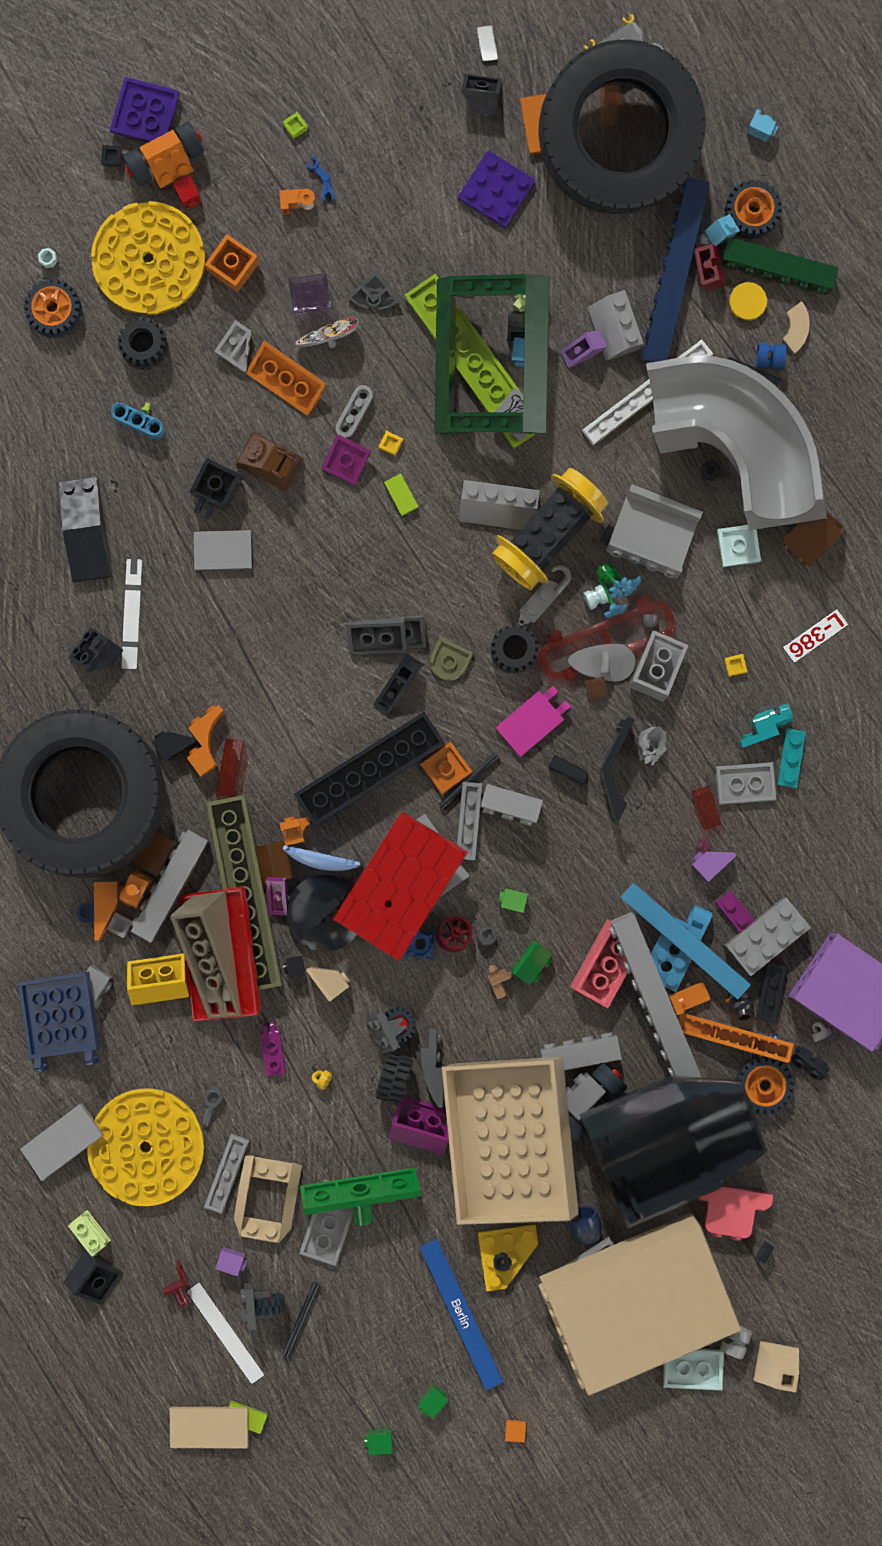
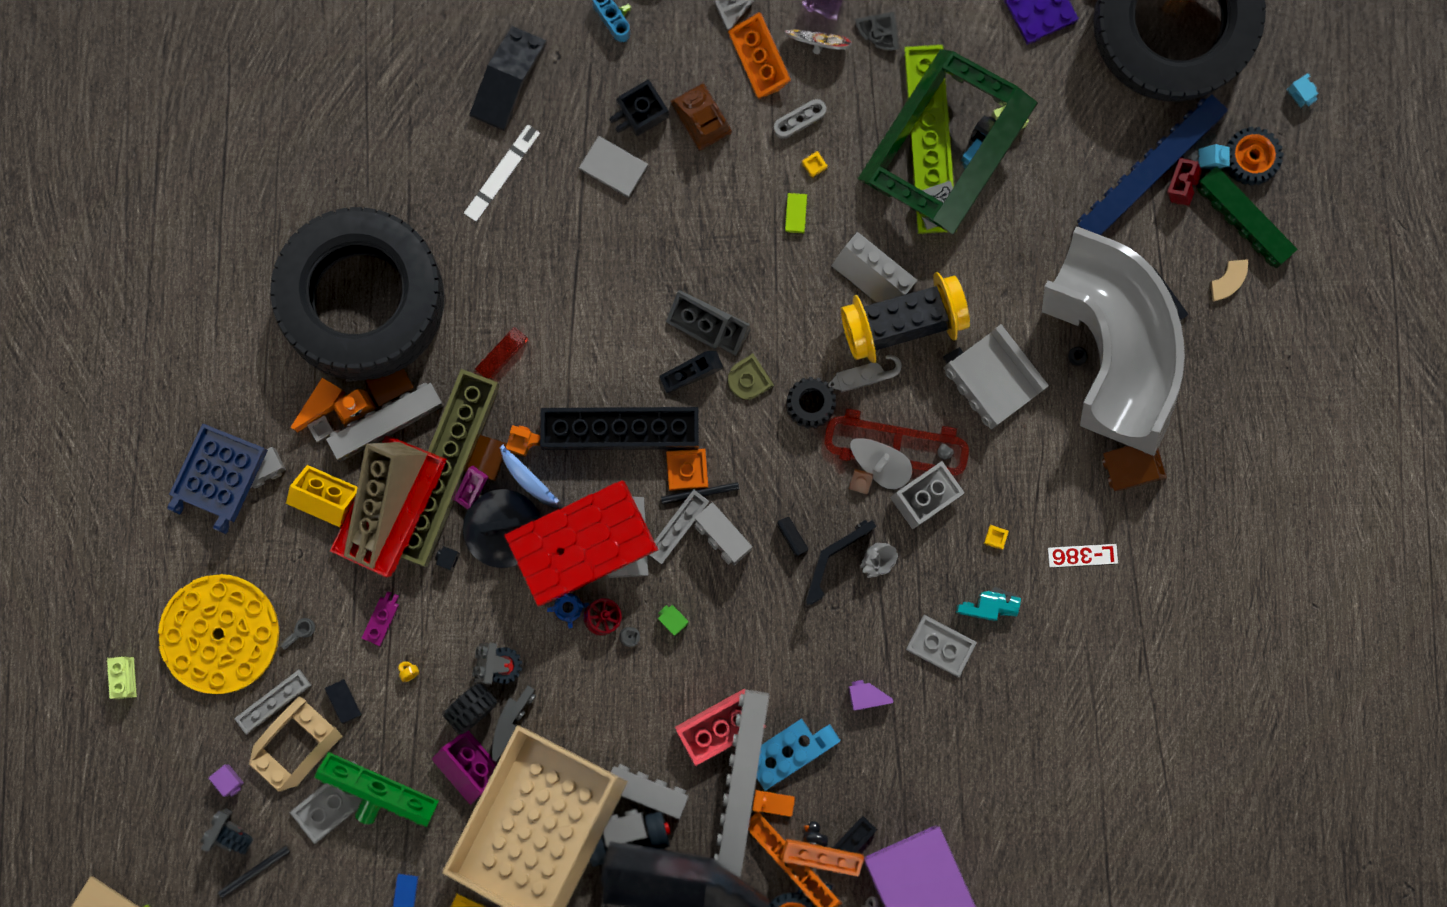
camera: 30 degrees right, 5 degrees down
light grey tile [20,1103,104,1181] -> none
black slope [63,1250,123,1305] -> none
black slope [69,627,124,672] -> none
dark blue tile [76,903,94,922] -> none
black slope [152,731,198,762] -> none
dark red bracket [162,1260,191,1308] -> none
orange arch [187,705,225,777] -> none
white sticker [187,1283,264,1384] -> none
tan slope [306,967,350,1002] -> none
magenta tile [321,434,372,485] -> none
medium nougat piece [488,965,513,1000] -> none
dark pink tile [496,686,571,757] -> none
green slope [511,940,553,985] -> none
medium lavender slope [560,330,608,368] -> none
white tile [582,340,713,446] -> none
light aqua wheel [583,585,609,610] -> none
light grey slope [587,290,644,361] -> none
plant [596,563,641,618] -> none
dark azure tile [621,882,751,999] -> none
clear red slope [691,785,722,830] -> none
clear pink piece [695,835,711,852] -> none
magenta plate [715,890,755,933] -> none
light aqua tile [717,525,761,568] -> none
light grey brick [723,897,811,976] -> none
yellow tile [729,282,767,321] -> none
blue wheel [756,343,786,370] -> none
teal plate [777,728,806,788] -> none
none -> black slope [324,679,362,724]
none -> orange plate [781,839,864,877]

